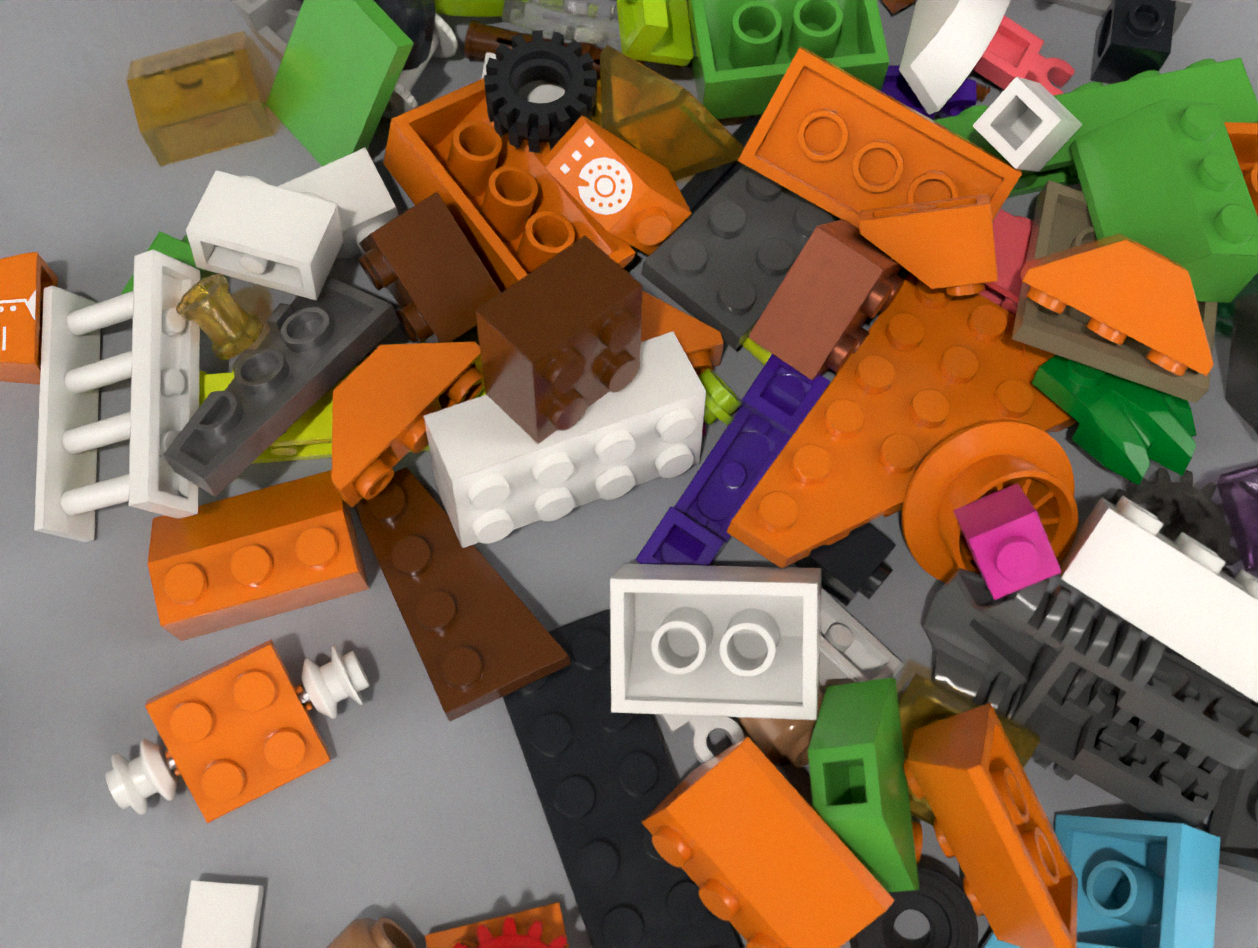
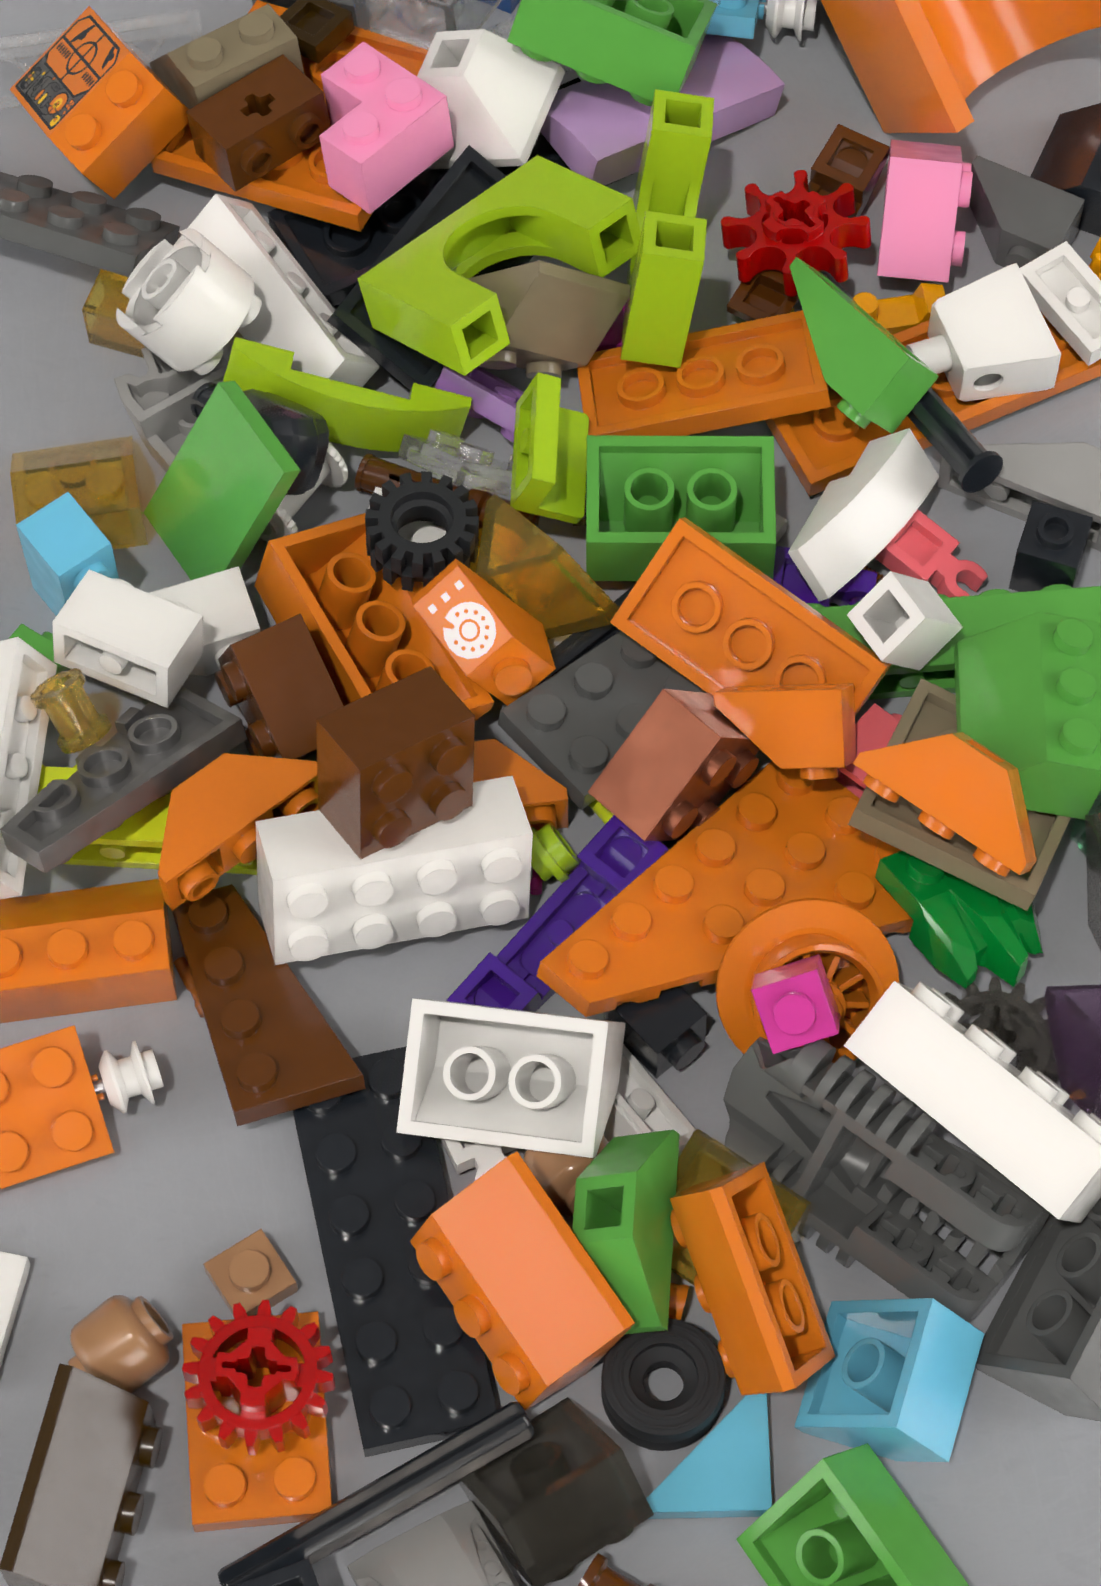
camera: 10 degrees right, 10 degrees down
none -> medium azure brick [16,492,119,616]
none -> dark orange piece [173,957,204,1018]
none -> medium nougat plate [203,1229,298,1316]

